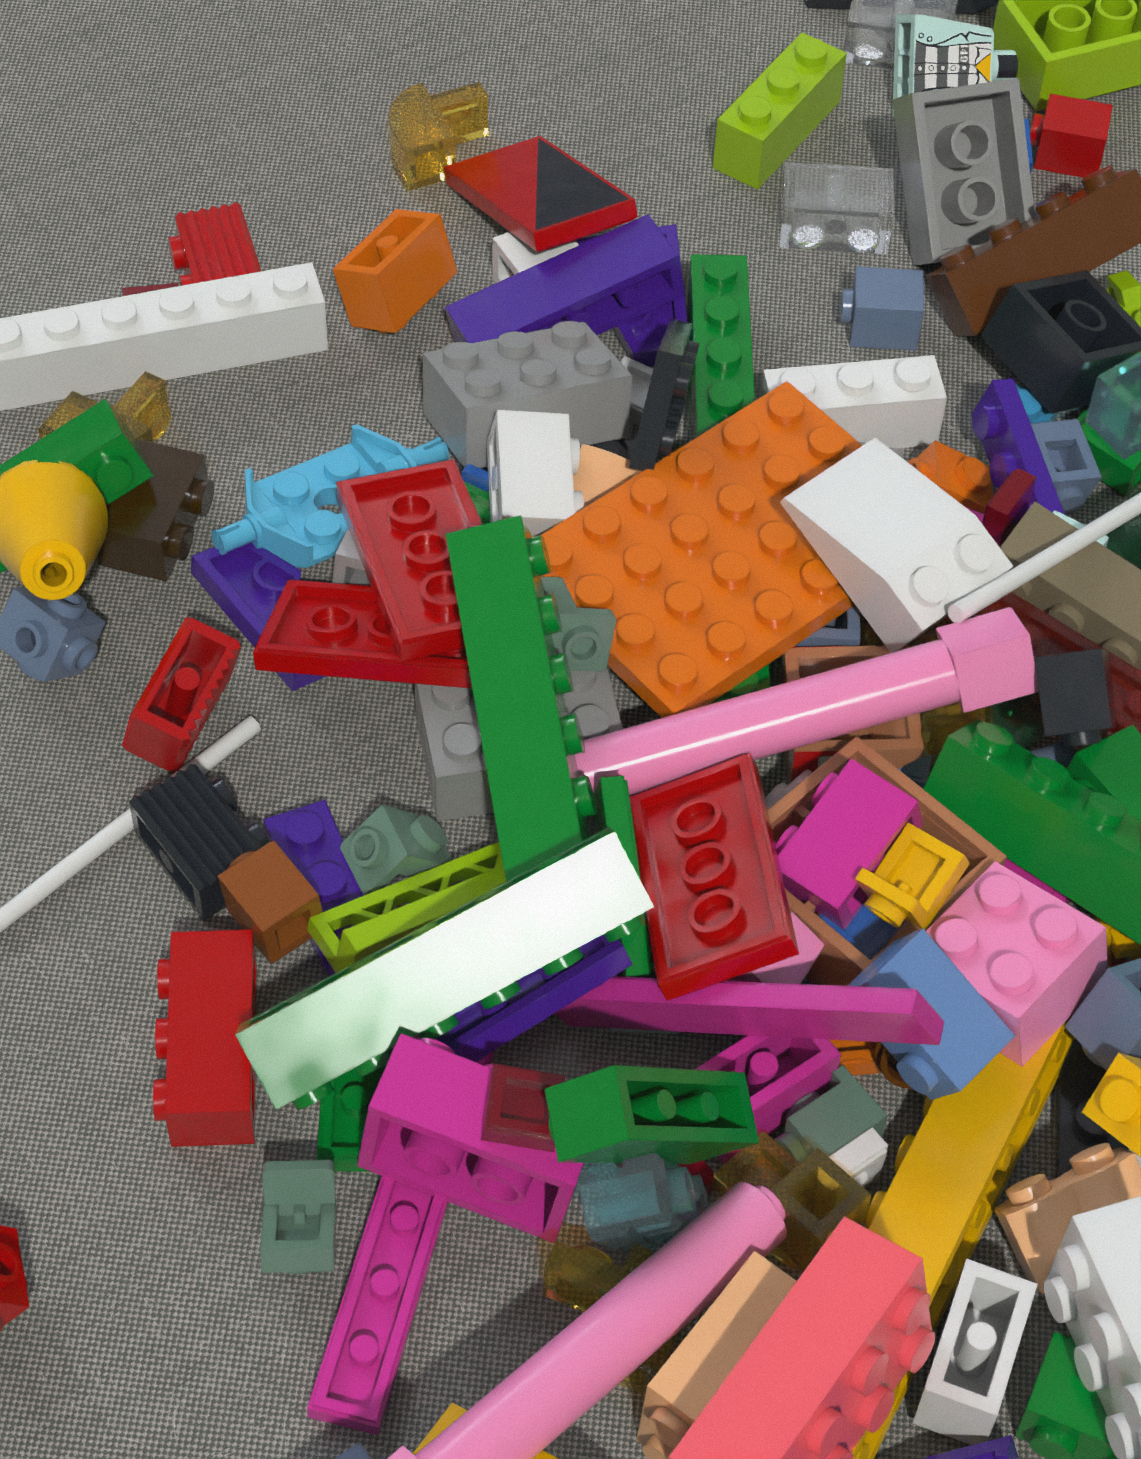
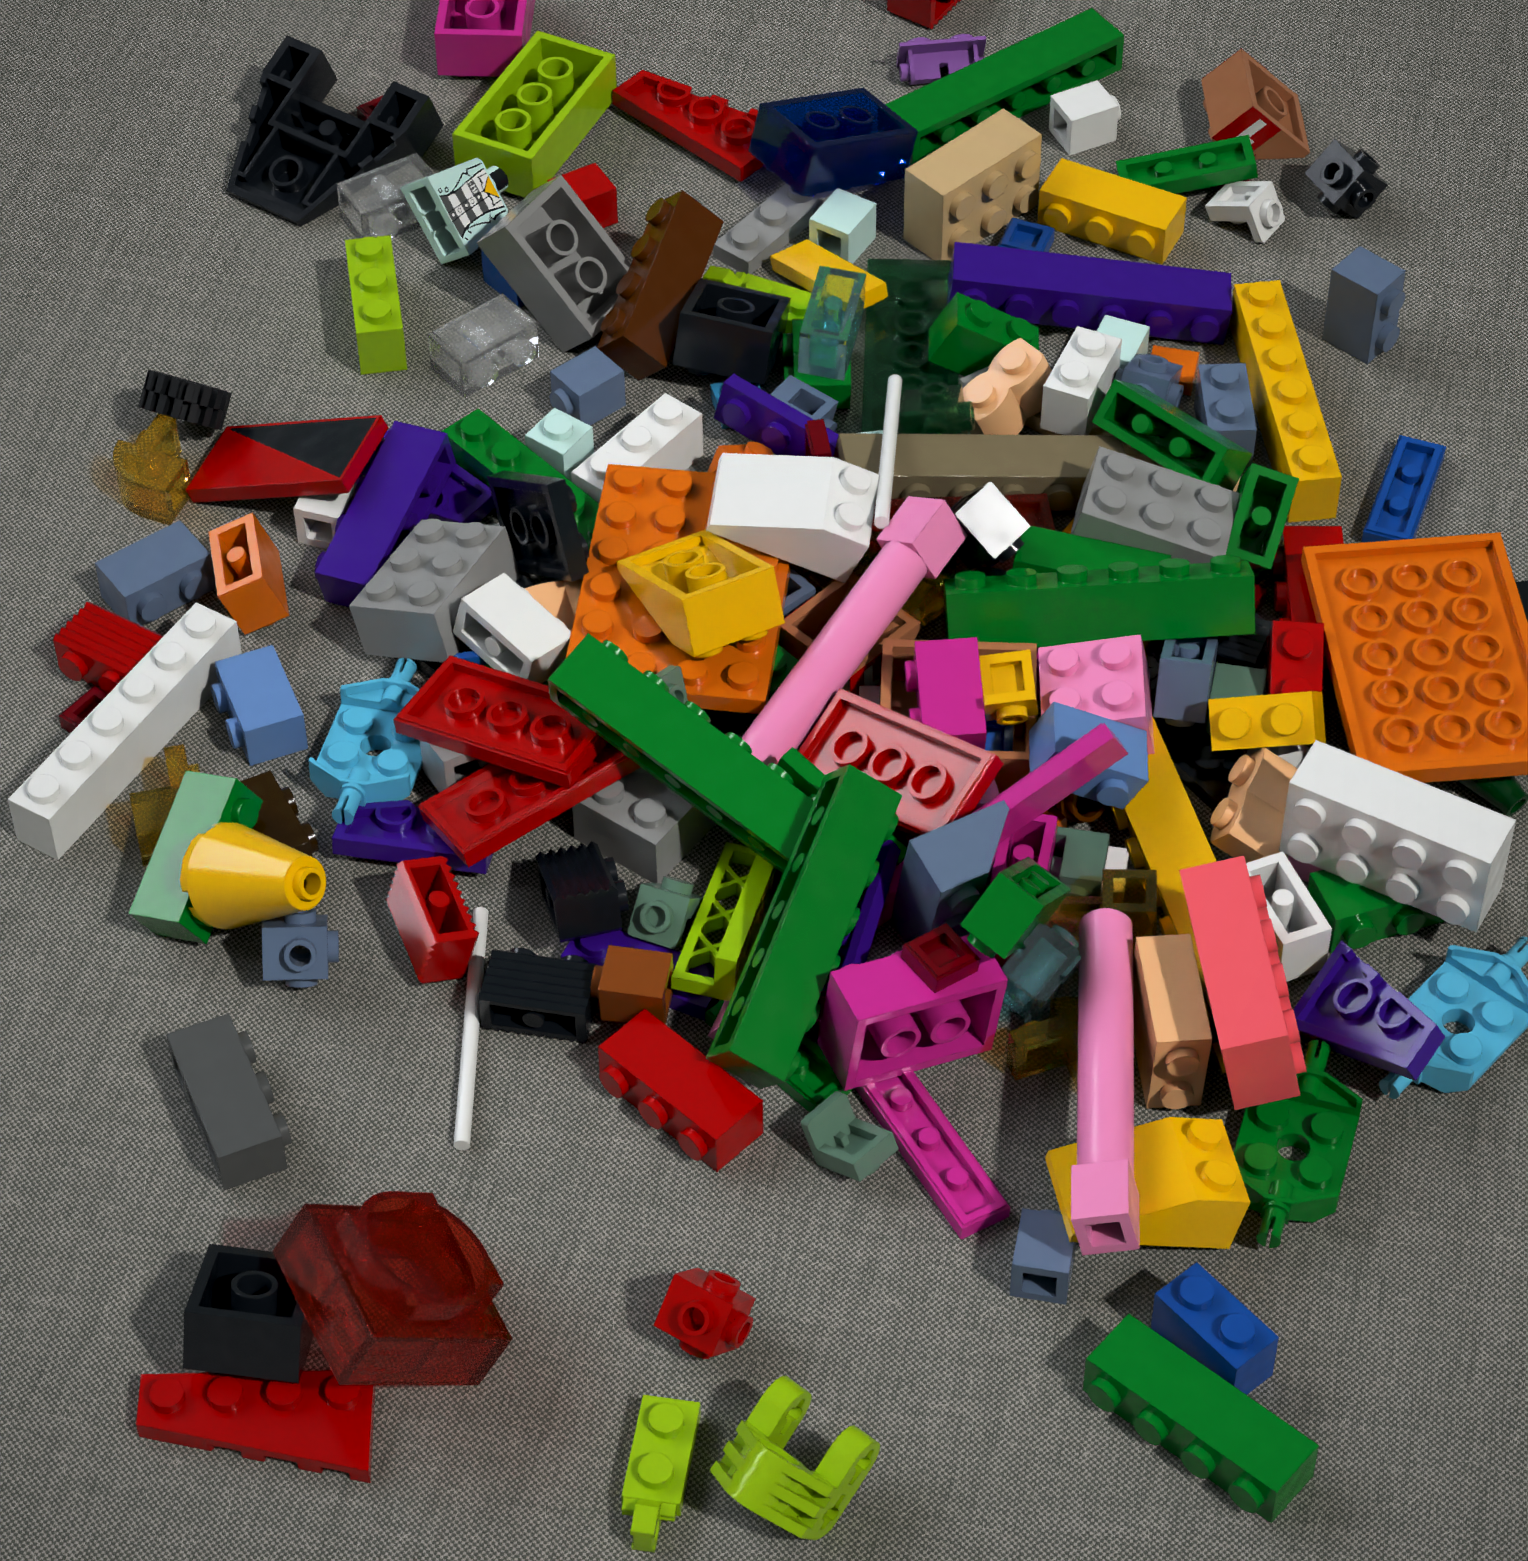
camera: 40 degrees left, 5 degrees down
none -> sand blue brick [95,520,216,626]
none -> black tyre [138,370,232,430]
none -> medium blue brick [210,645,308,766]
none -> light aqua brick [525,408,594,482]
none -> black brick [536,841,629,942]
none -> yellow slope [616,529,785,658]
none -> sand blue slope [891,800,1009,943]

